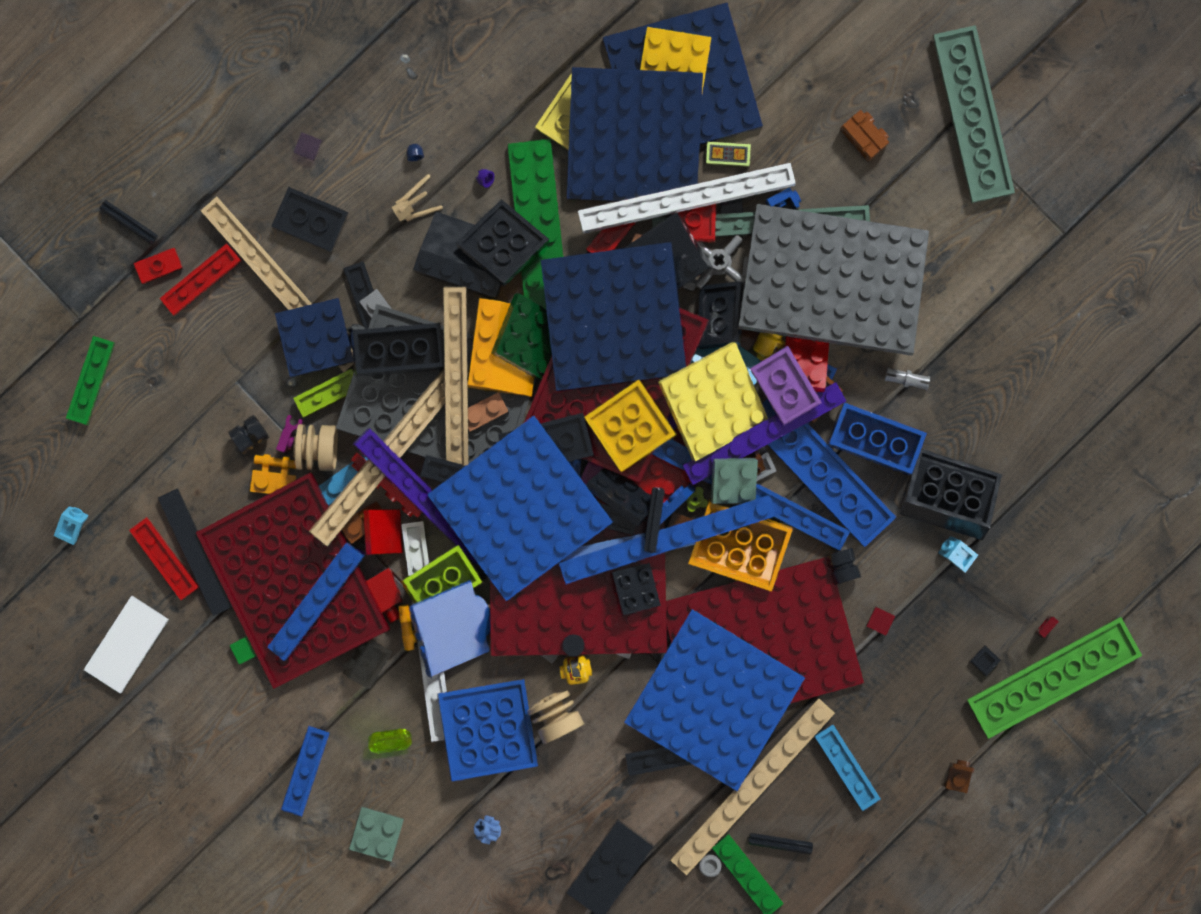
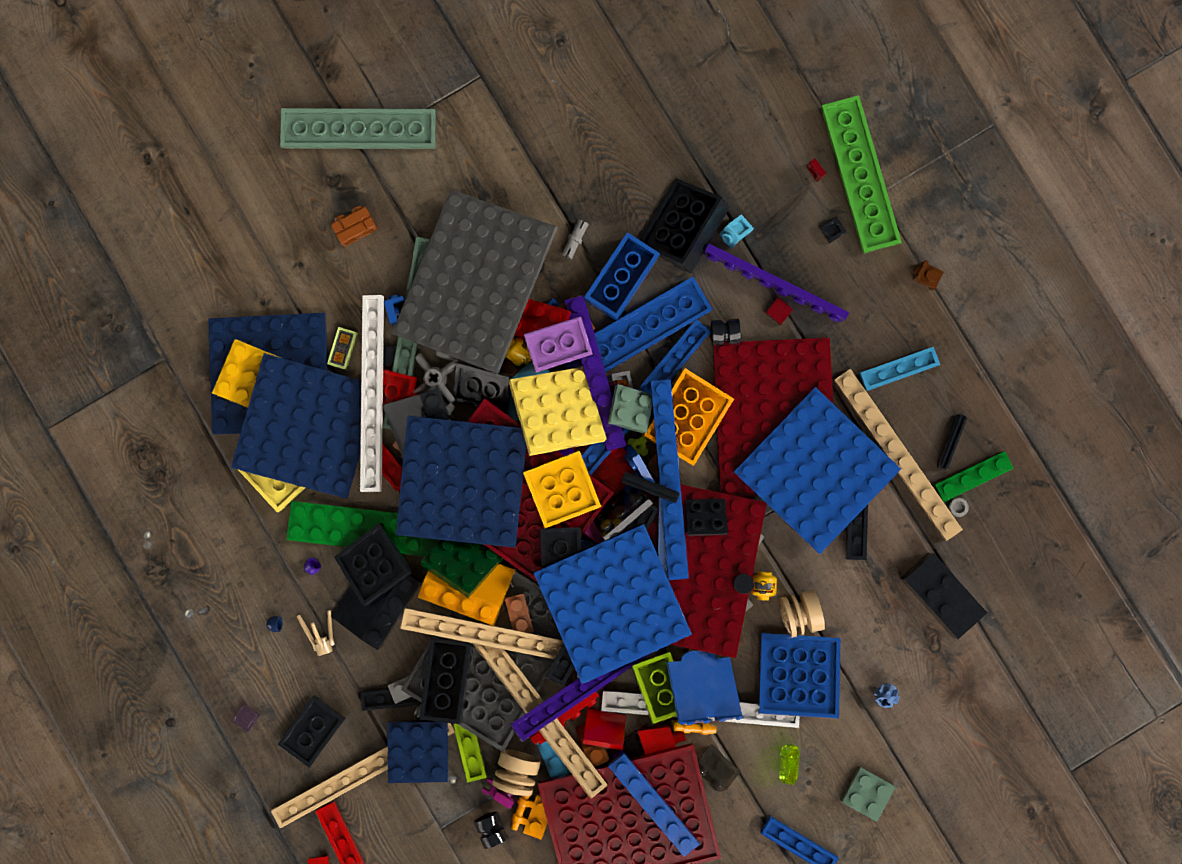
camera: 75 degrees left, 0 degrees up
none -> dark purple plate [704,244,849,322]

